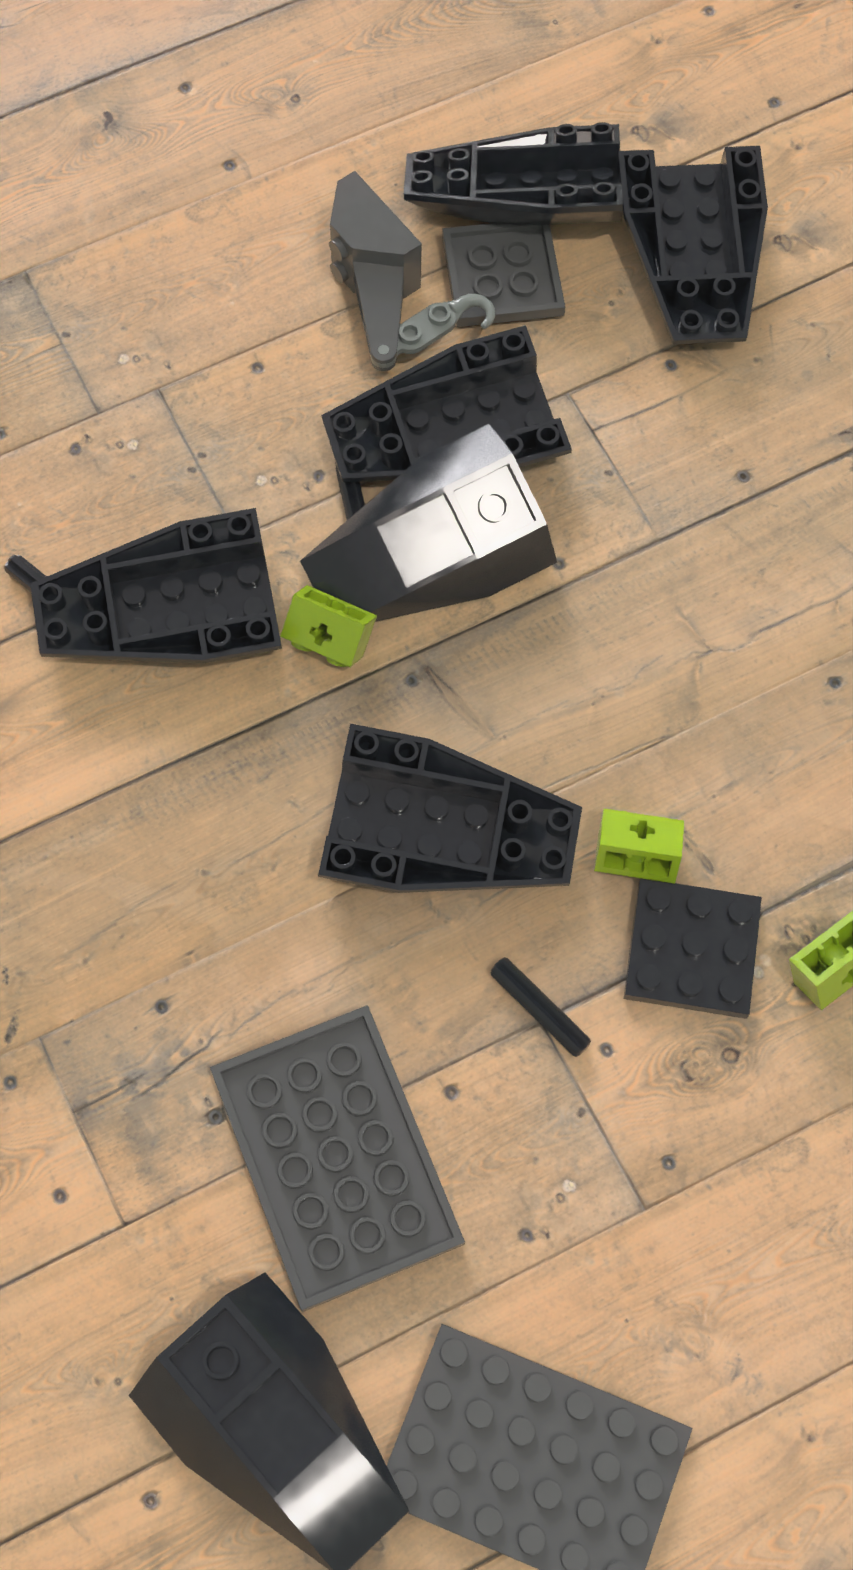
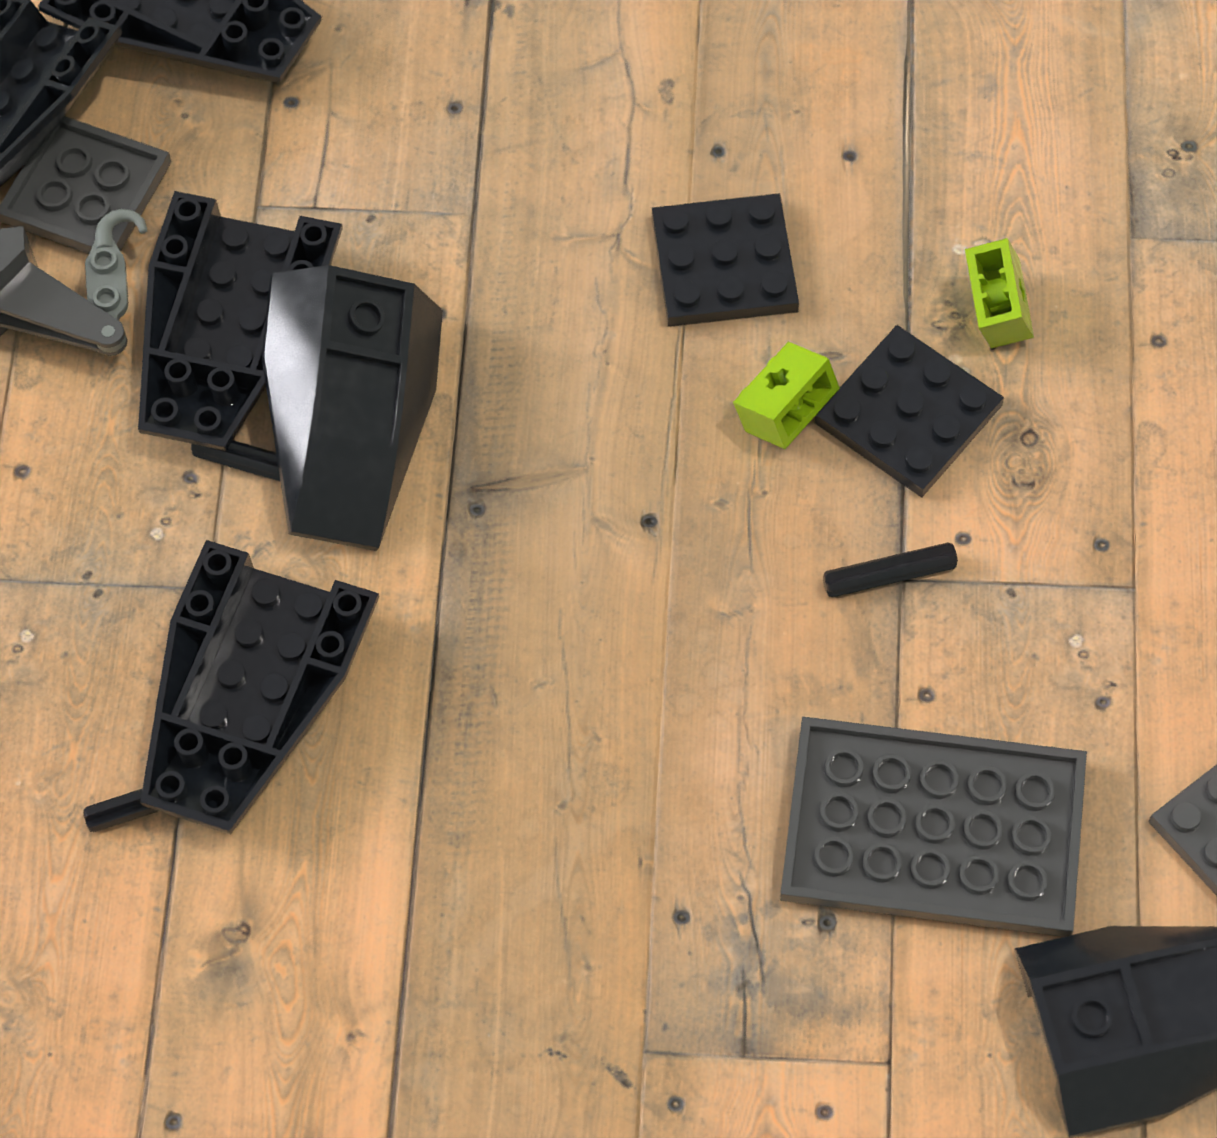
camera: 55 degrees left, 5 degrees down
lime brick [280,585,377,668] -> none
black wedge [318,723,582,893] -> none
none -> black plate [652,193,799,327]

